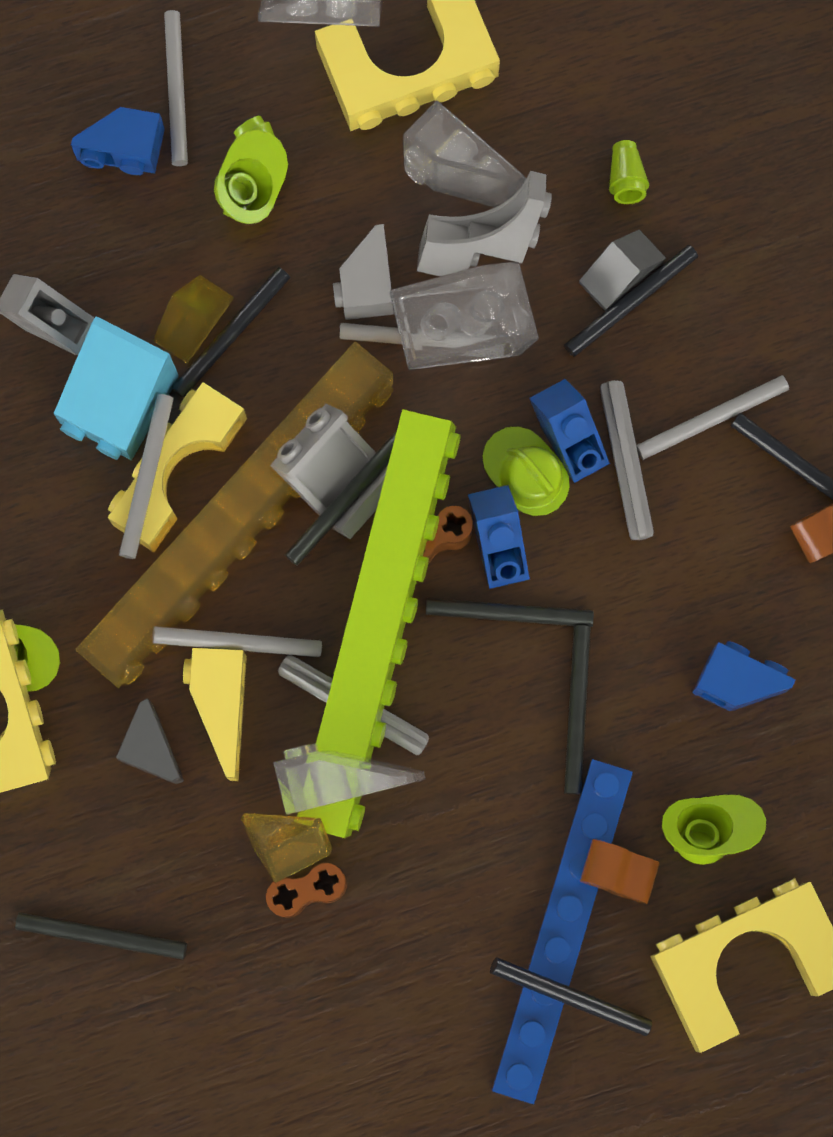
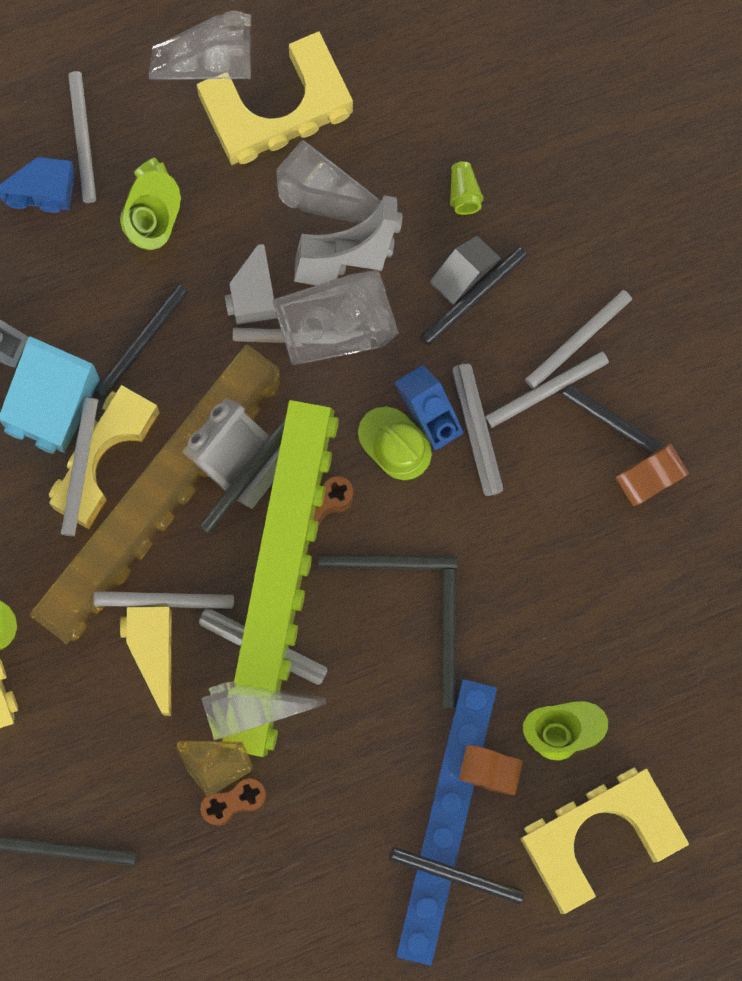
camera: 10 degrees left, 0 degrees up
dark grey slope [116,699,184,784] -> none
clear yellow slope [153,275,234,364] -> none
blue slope [468,485,530,589] -> none
blue slope [692,641,796,711] -> none
none -> light grey bar [525,290,632,389]

